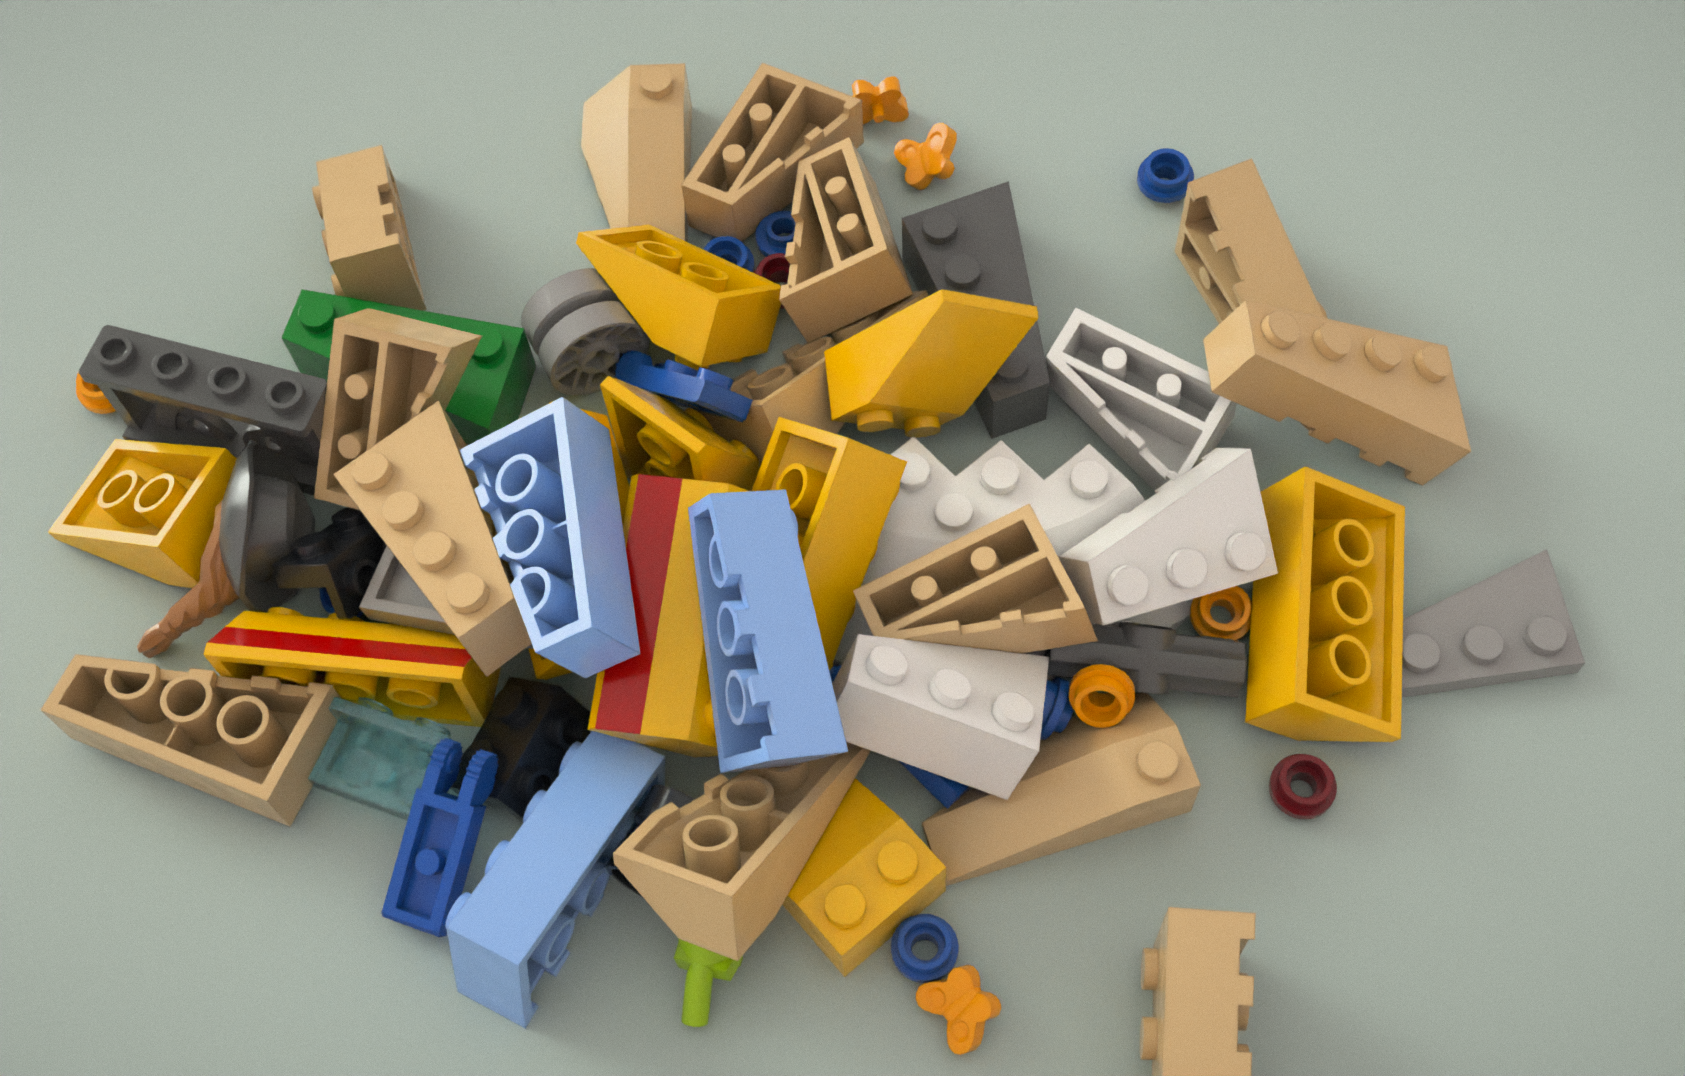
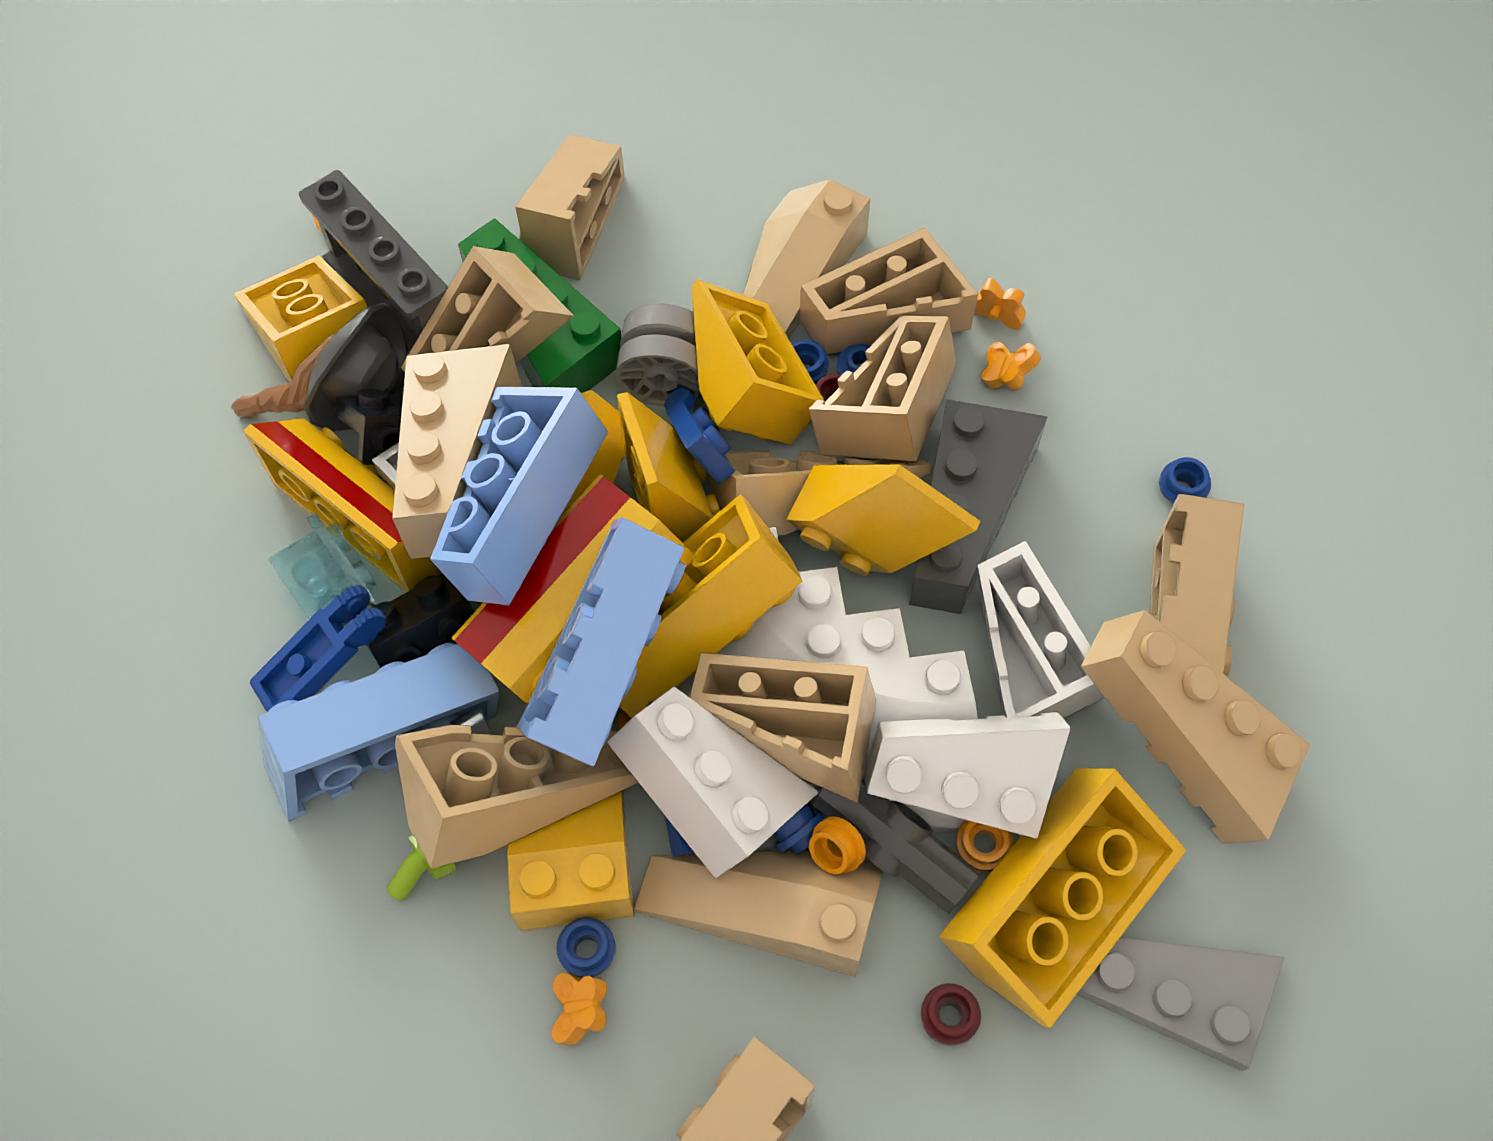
camera: 30 degrees right, 0 degrees up
tan wedge [41,654,352,827] -> none

